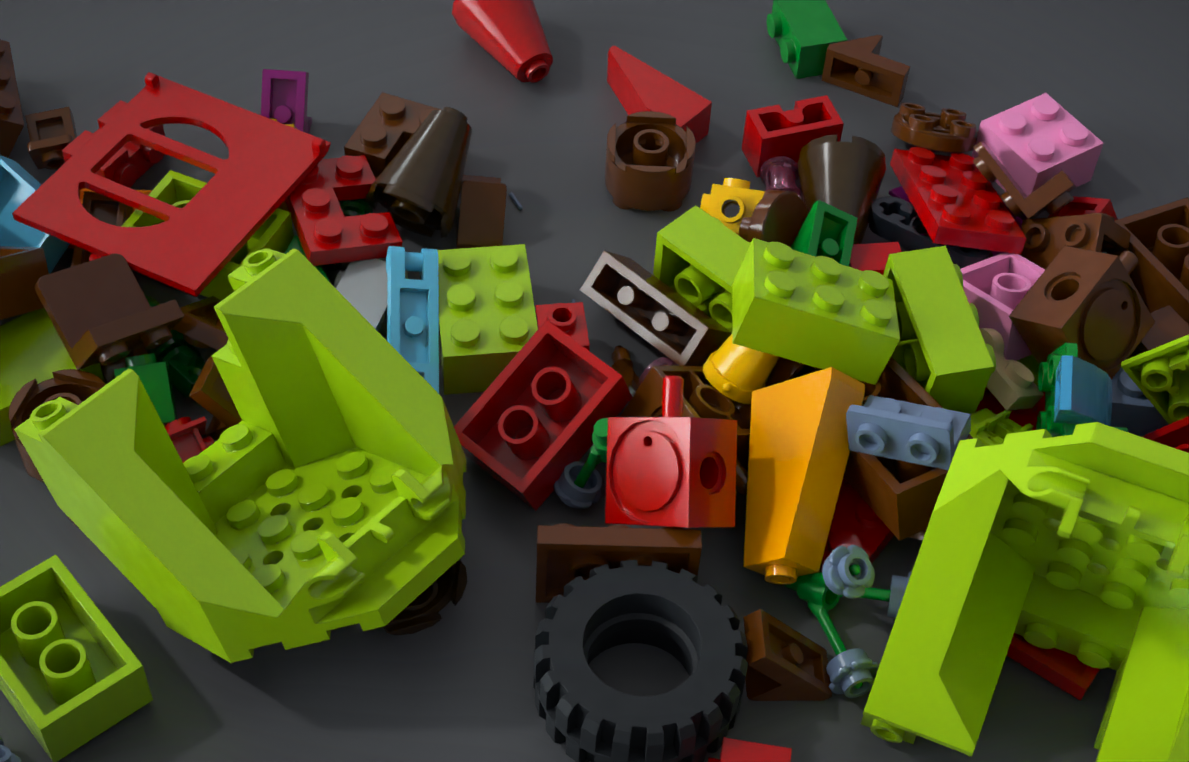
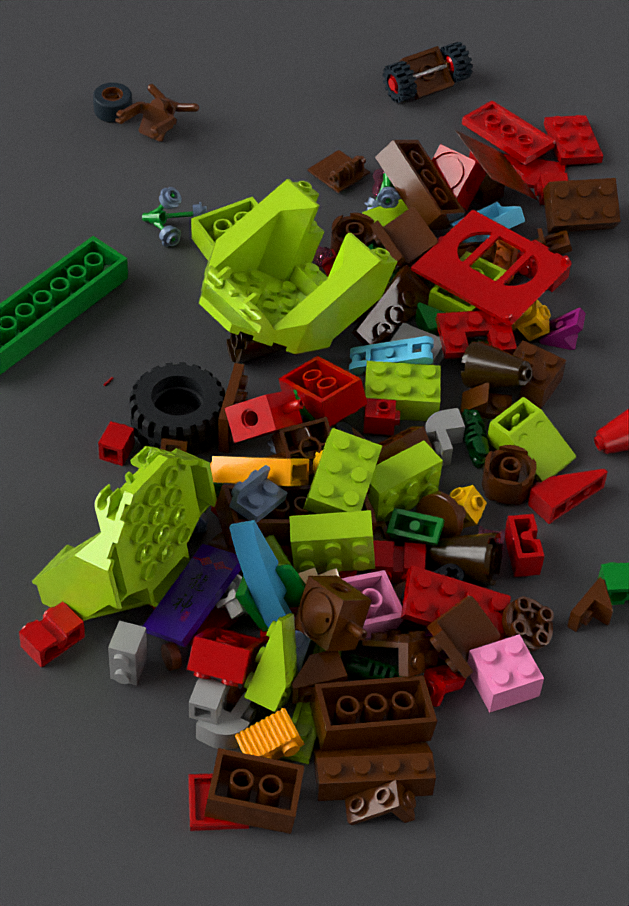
camera: 100 degrees right, 0 degrees up
none -> light grey brick [425,408,465,466]
none -> dark green hinge [462,409,490,468]
none -> lime slope [487,397,576,482]

